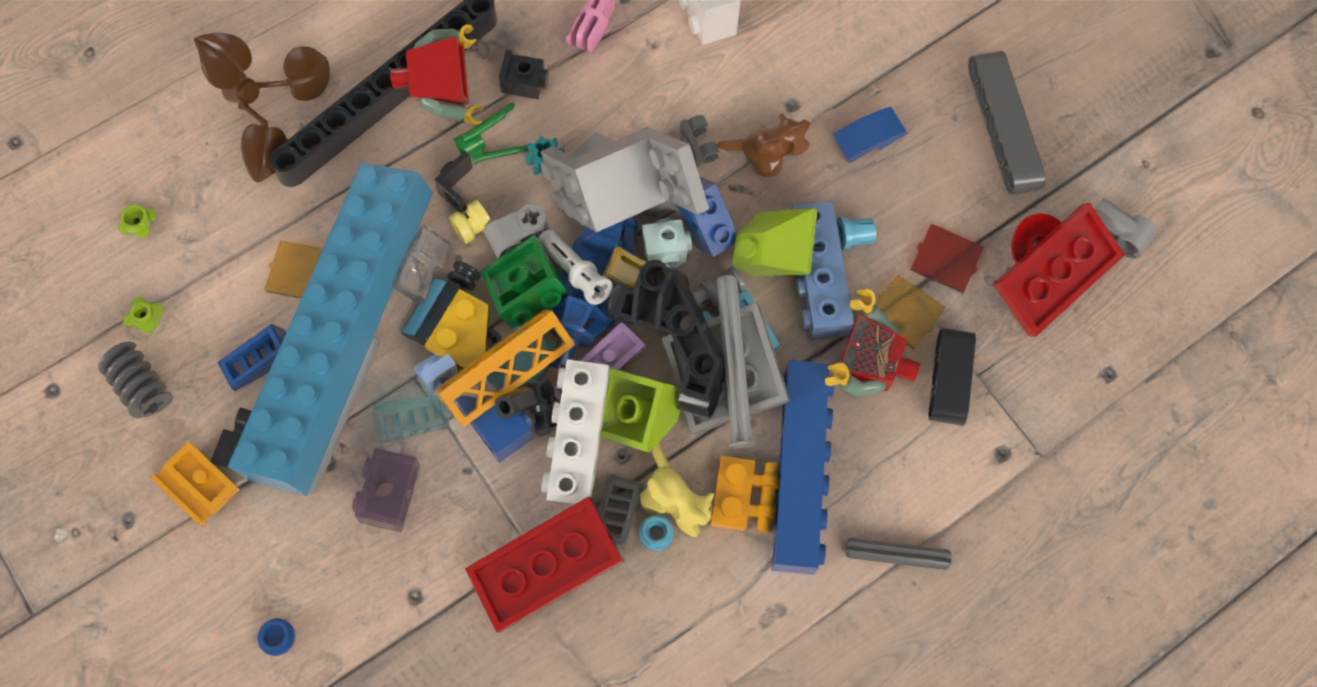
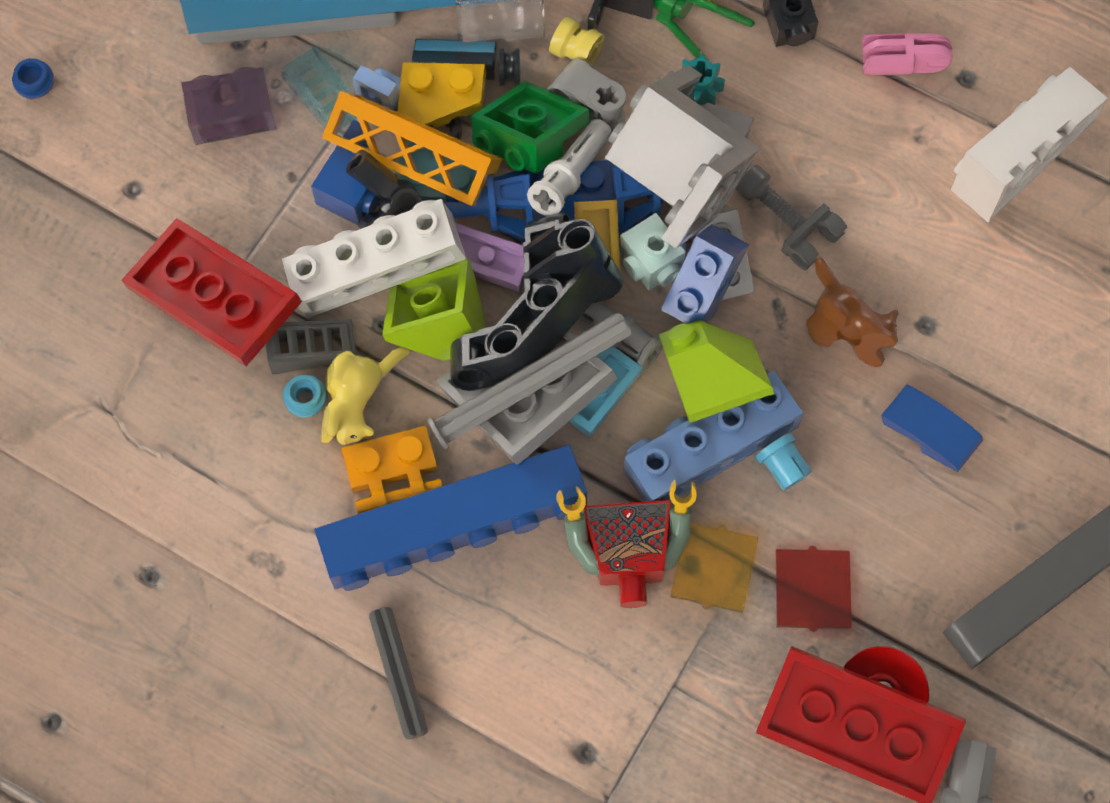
camera: 70 degrees right, 0 degrees up
black beam [928,327,976,426] -> none

